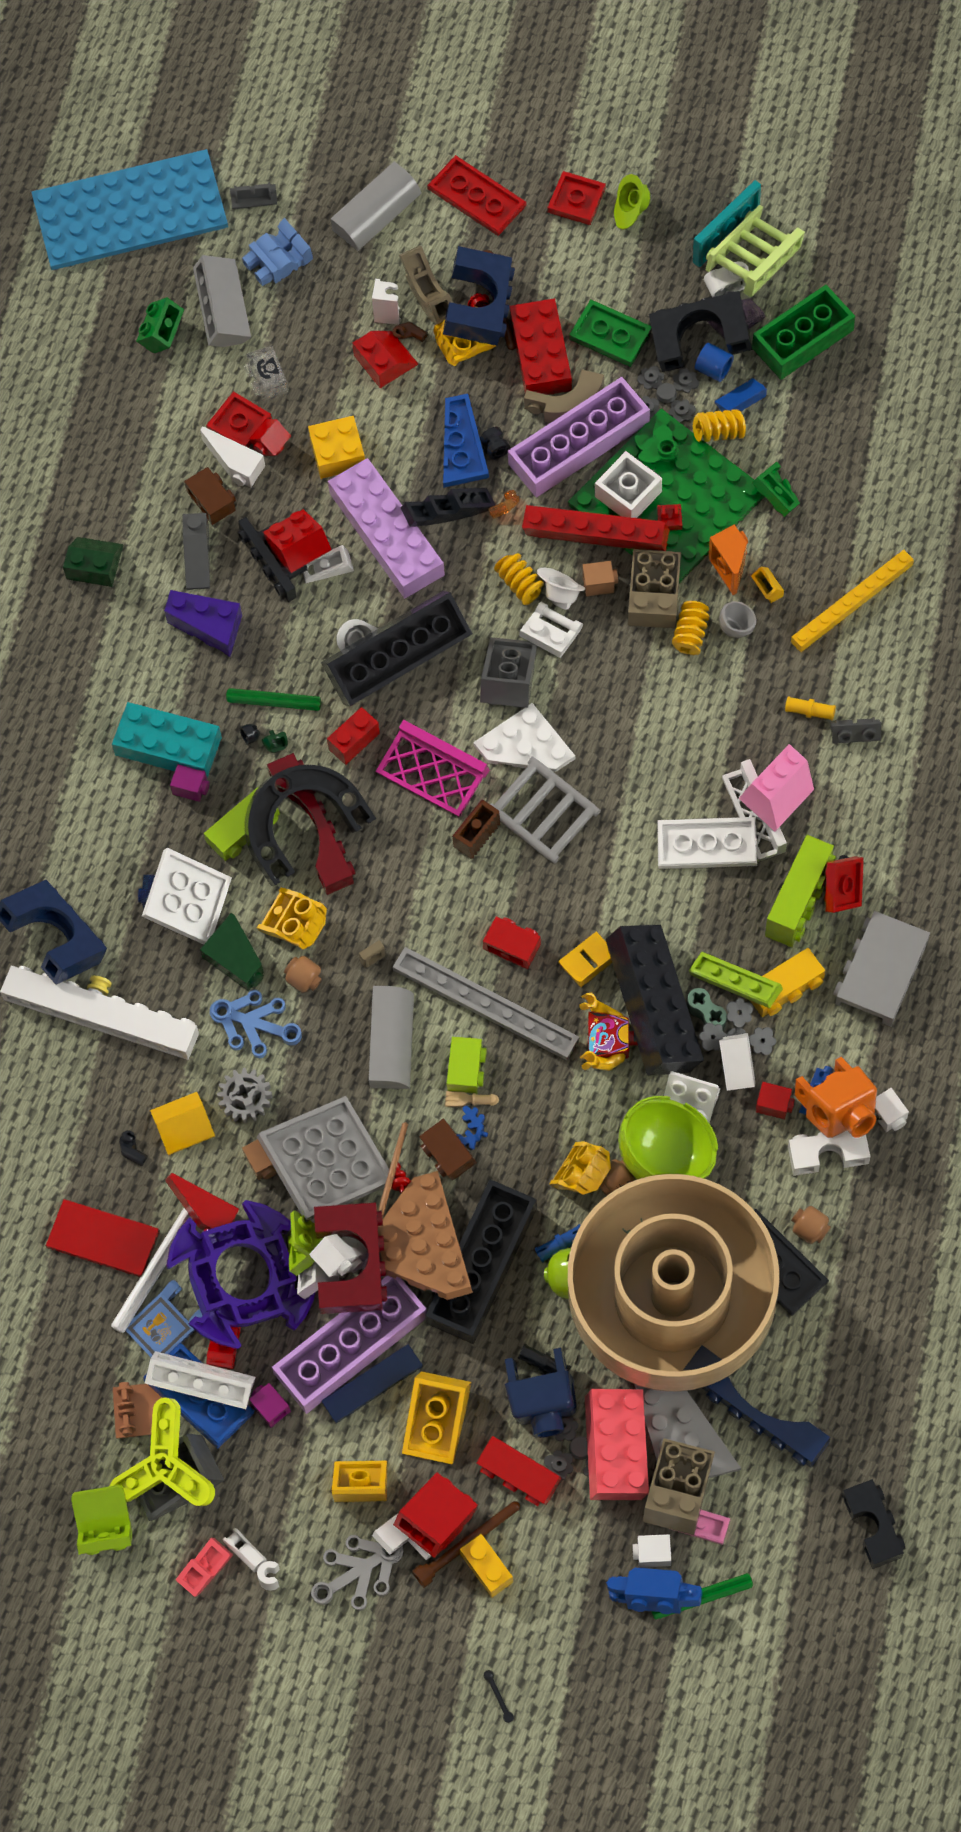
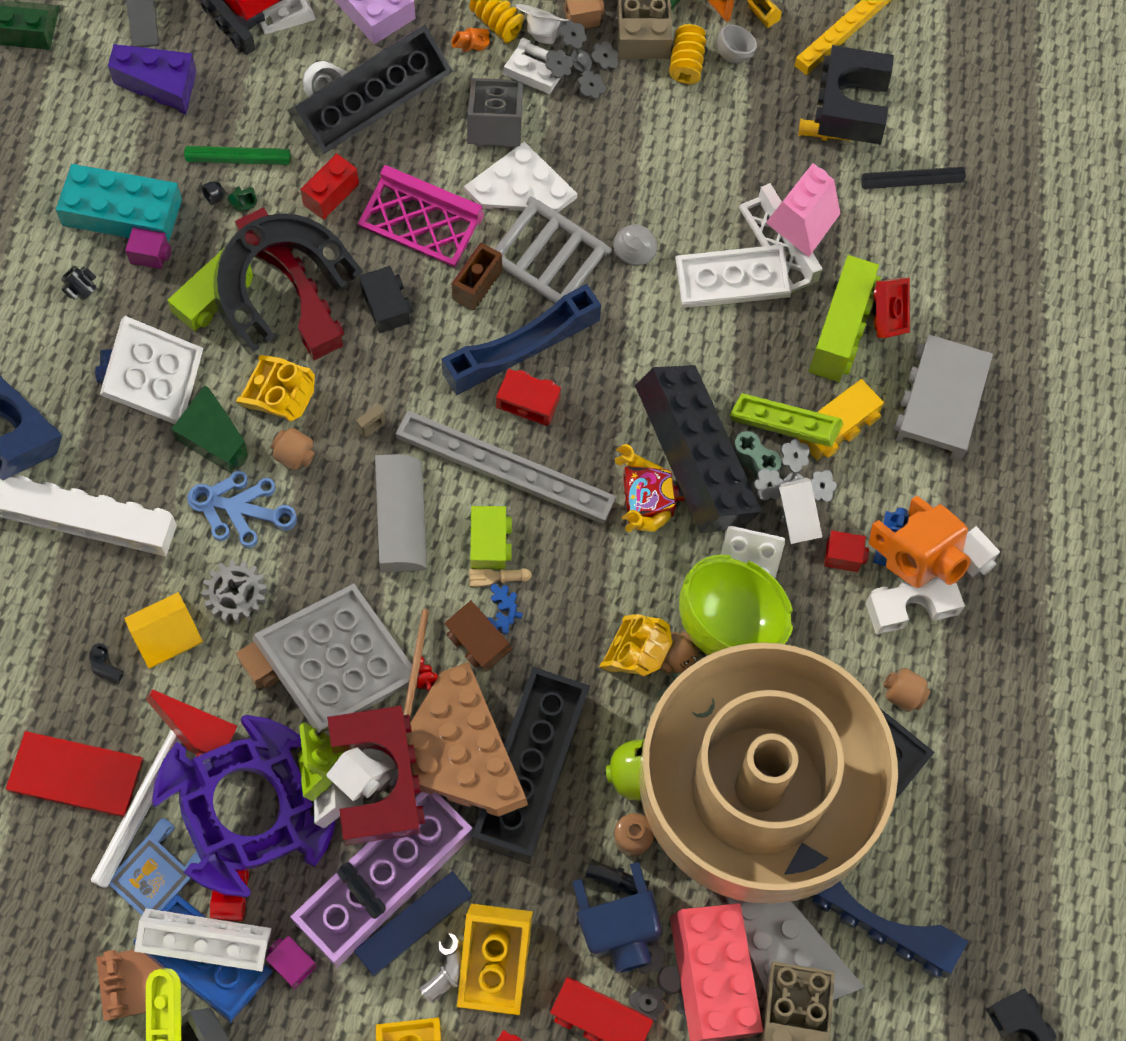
camera: 15 degrees left, 0 degrees up
light yellow bush [87,975,112,996] -> none
blue pin [534,1224,581,1263] -> none
yellow piece [558,931,612,988] -> none
dark grey hinge [831,717,881,744] -> none
none -> black gear [61,266,96,300]
none -> black axle [337,862,386,919]
none -> black brick [359,266,413,334]
none -> light grey piece [420,933,463,1004]
none -> dark blue arch [441,284,601,396]
none -> orange piece [451,27,490,52]
none -> dark grey plant [545,20,618,99]
none -> light grey piece [613,224,657,266]
none -> medium nougat head [613,813,654,857]
none -> black arch [814,45,894,145]
none -> black axle [861,167,966,189]

